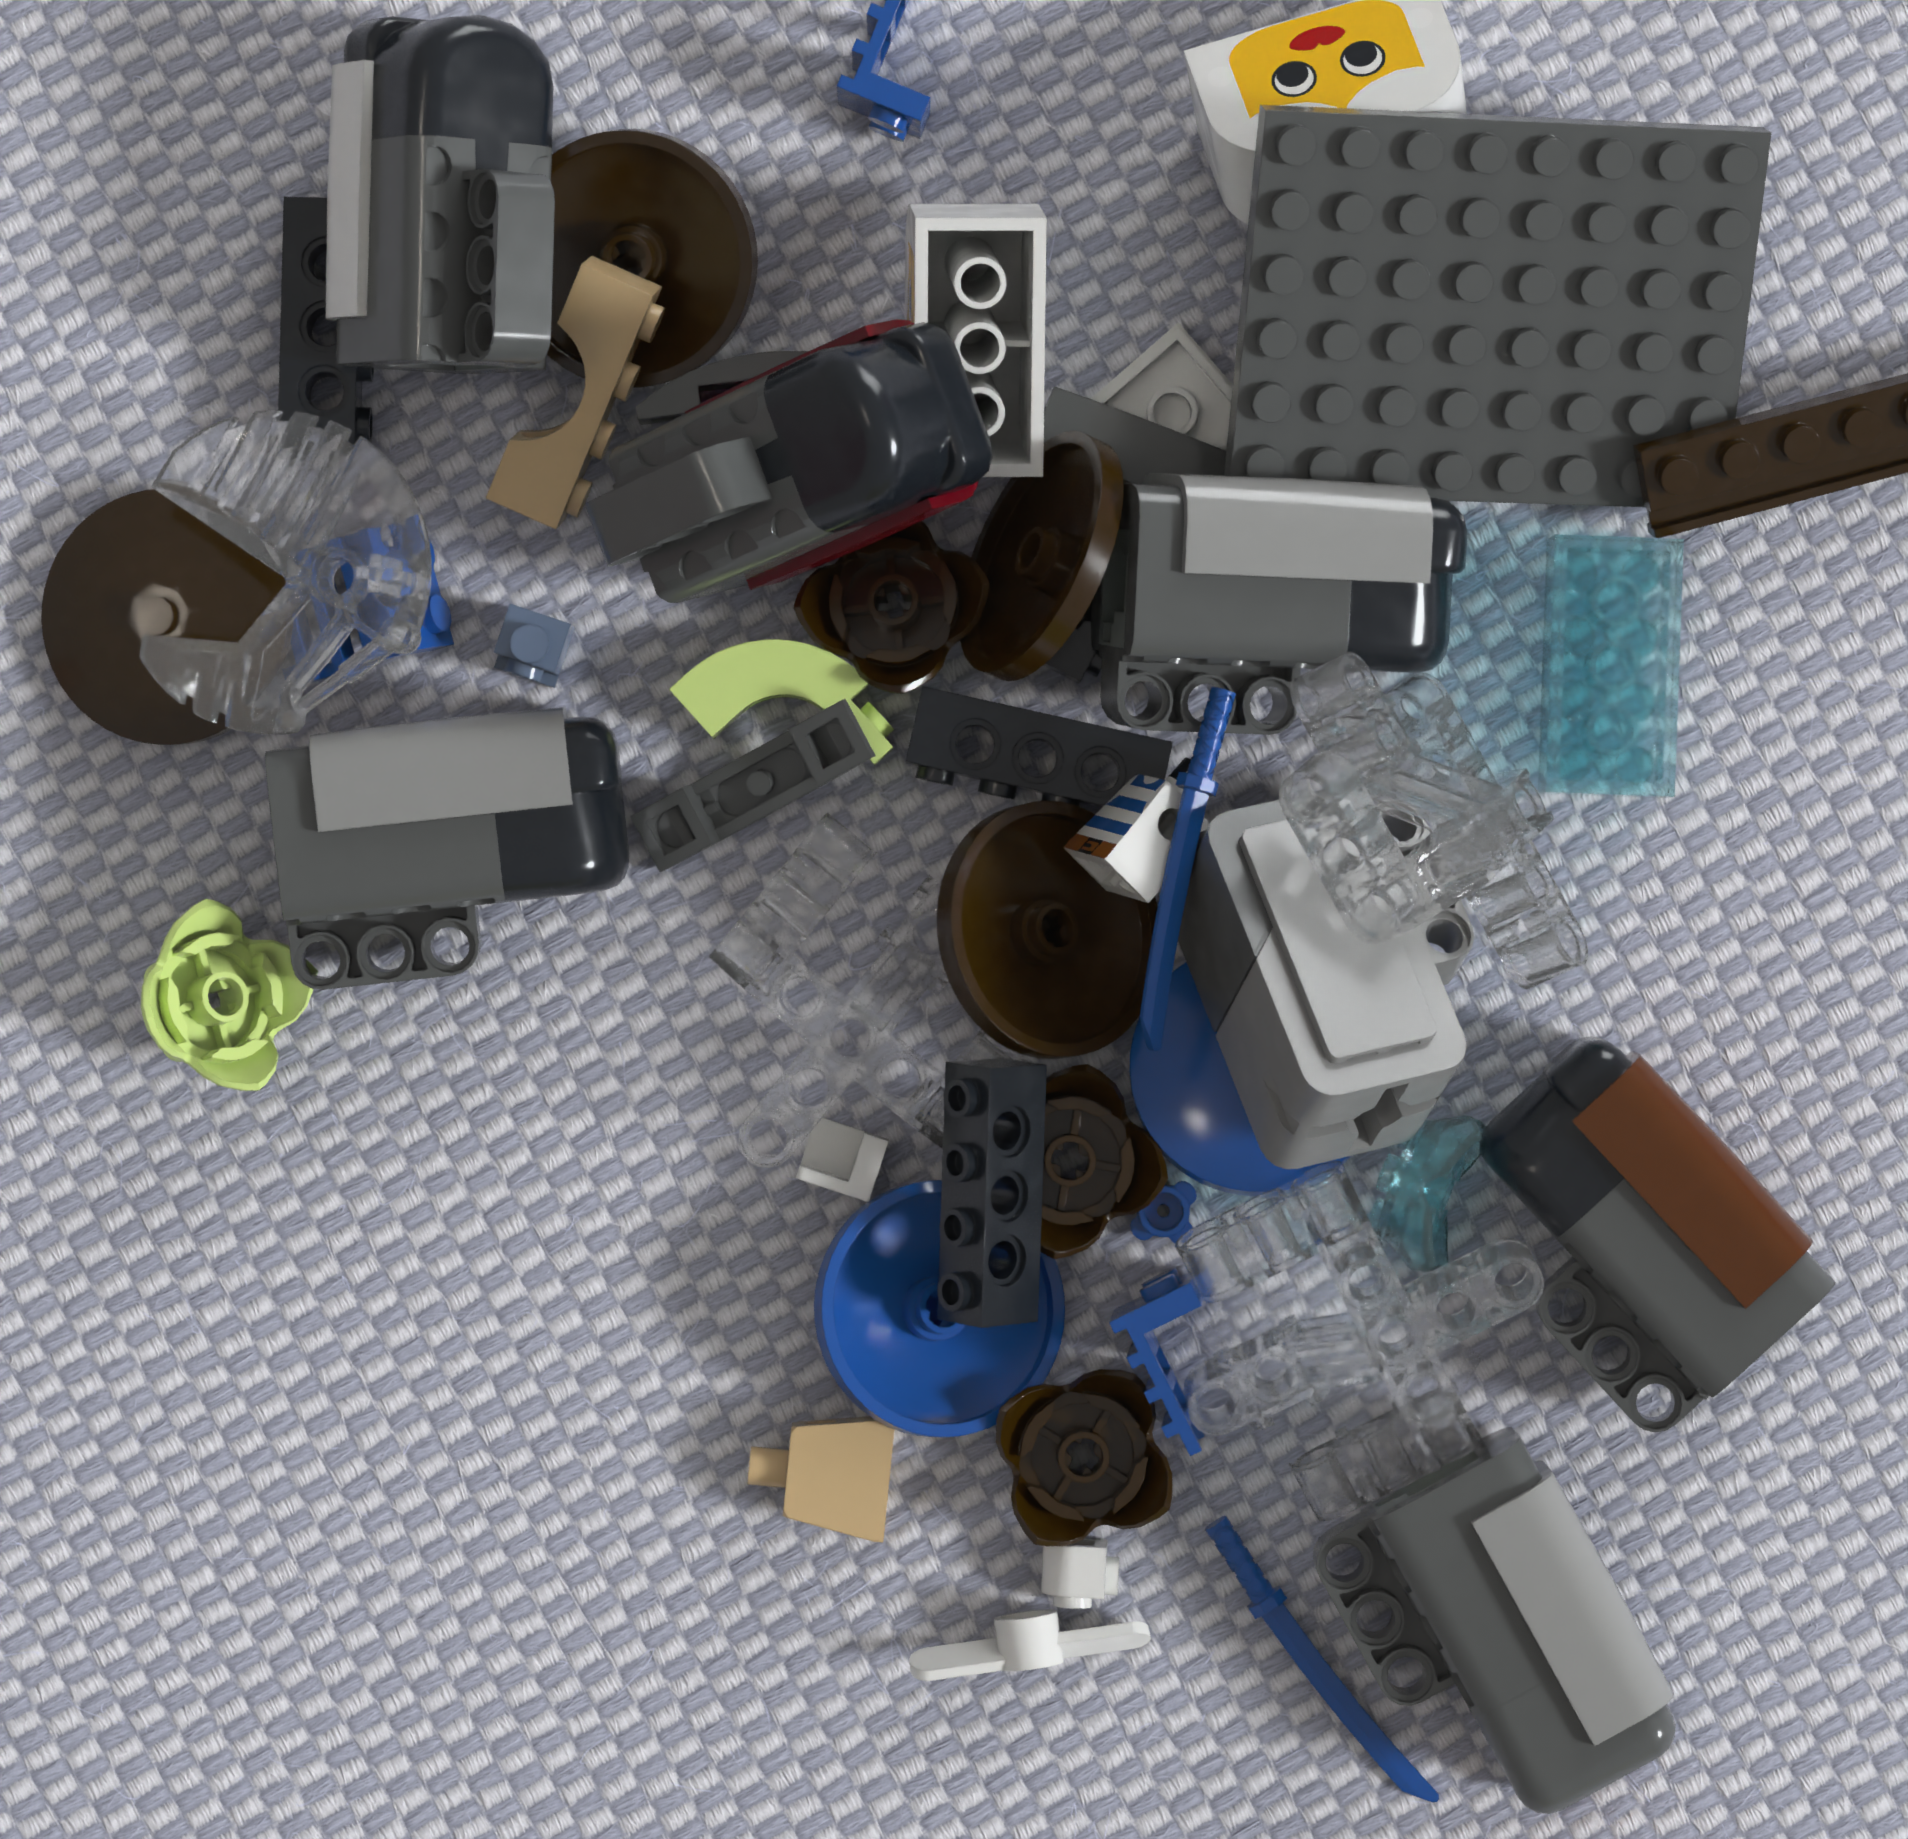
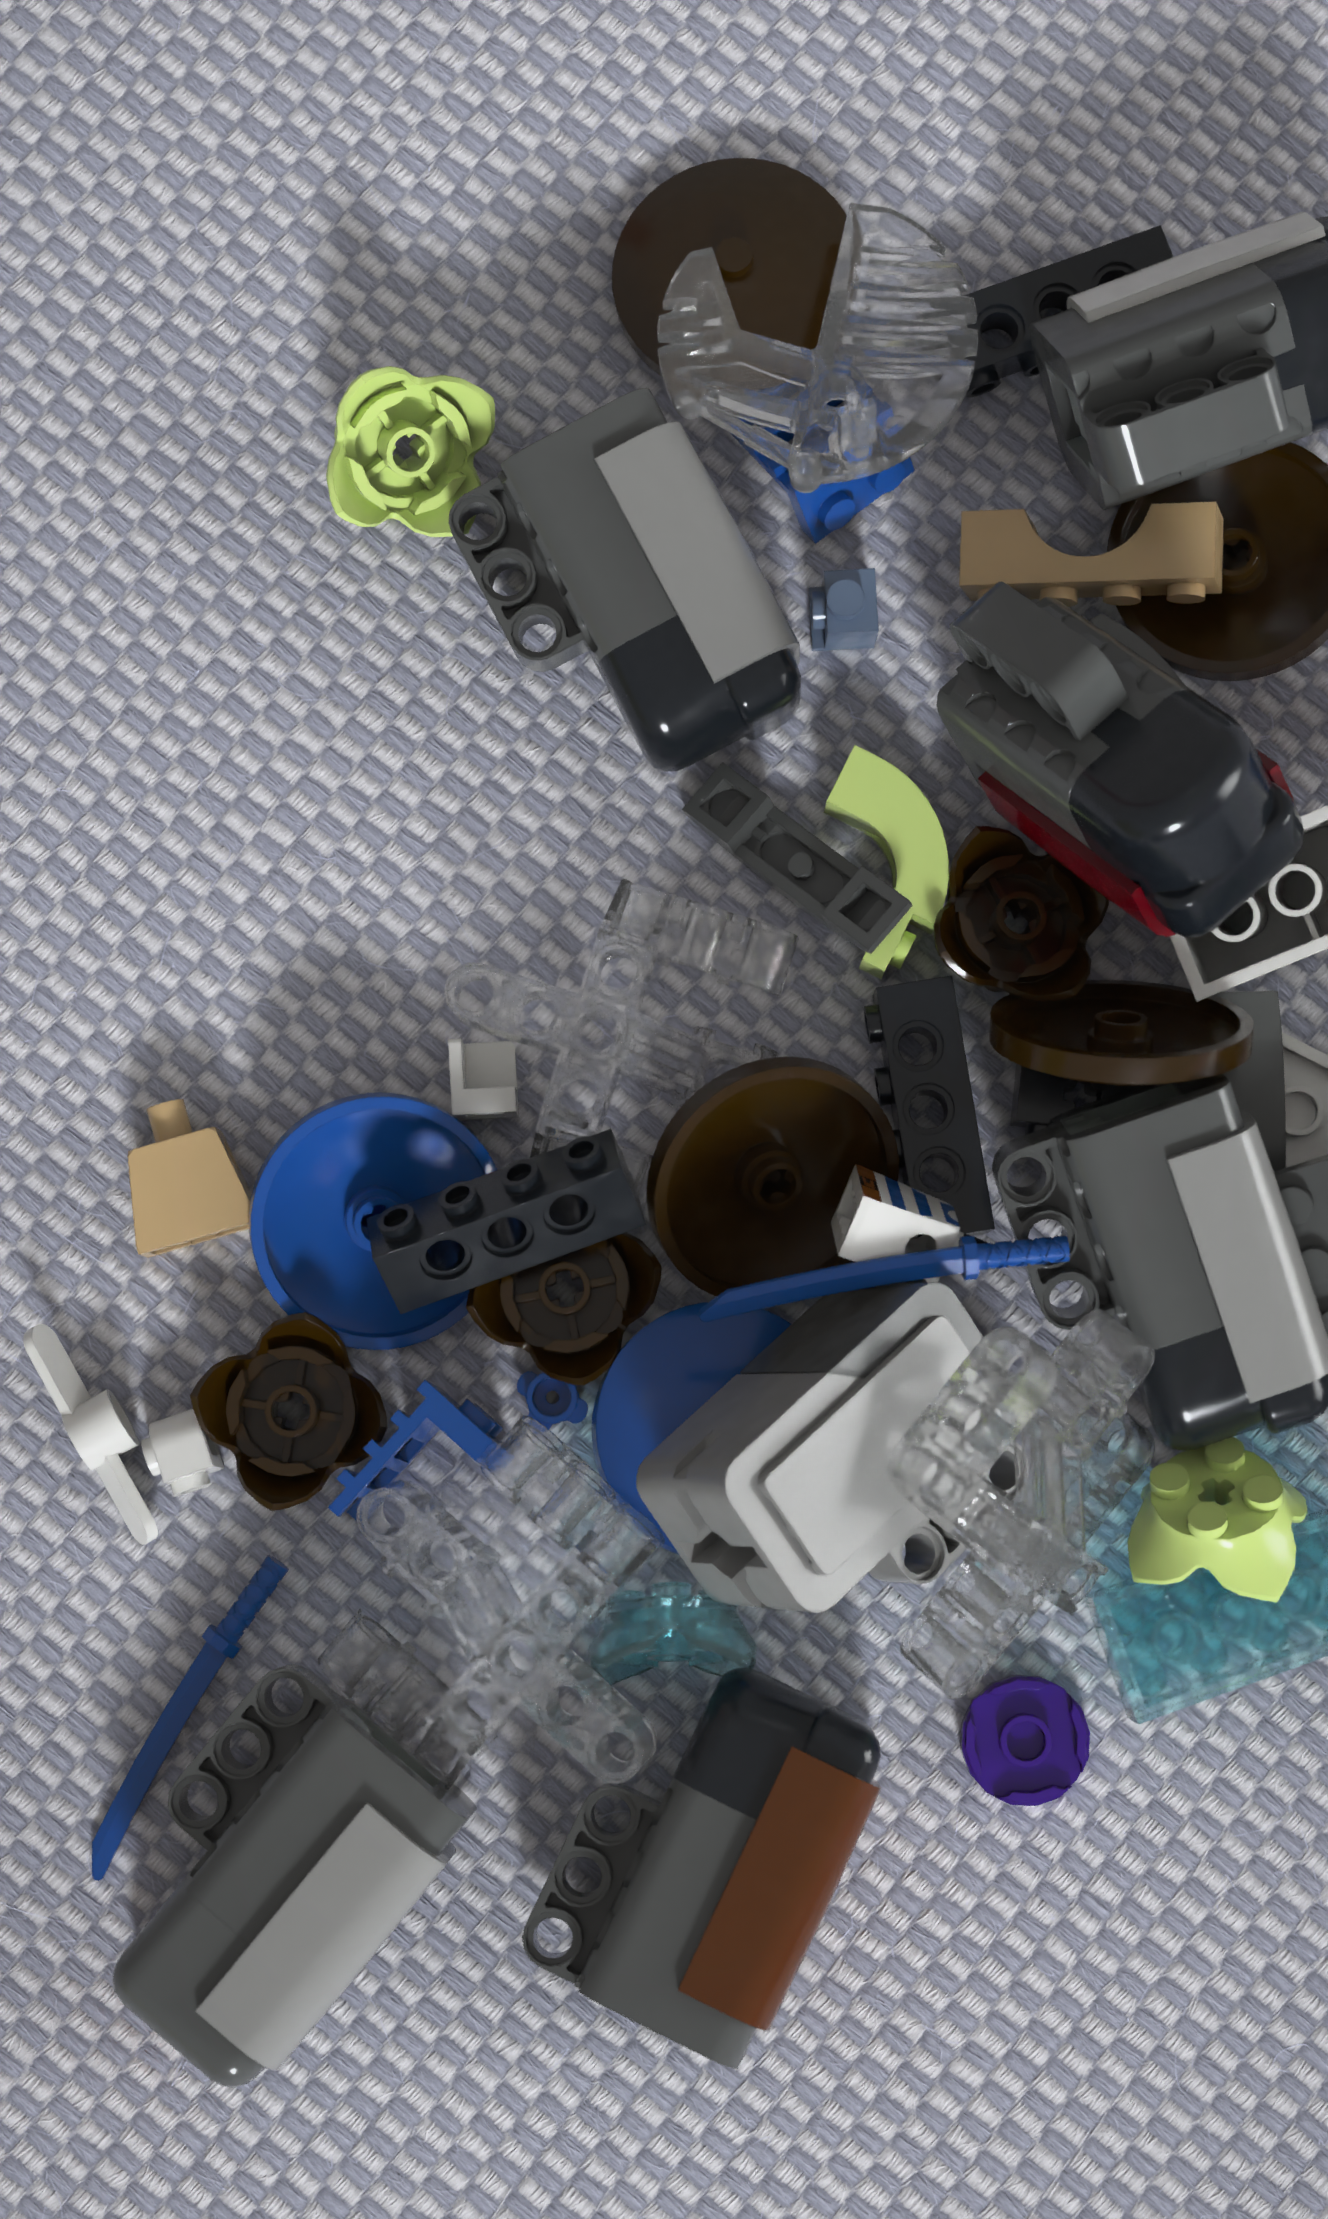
camera: 80 degrees right, 5 degrees down
none -> dark purple tile [960,1675,1090,1806]
none -> yellowish green brick [1128,1437,1308,1602]

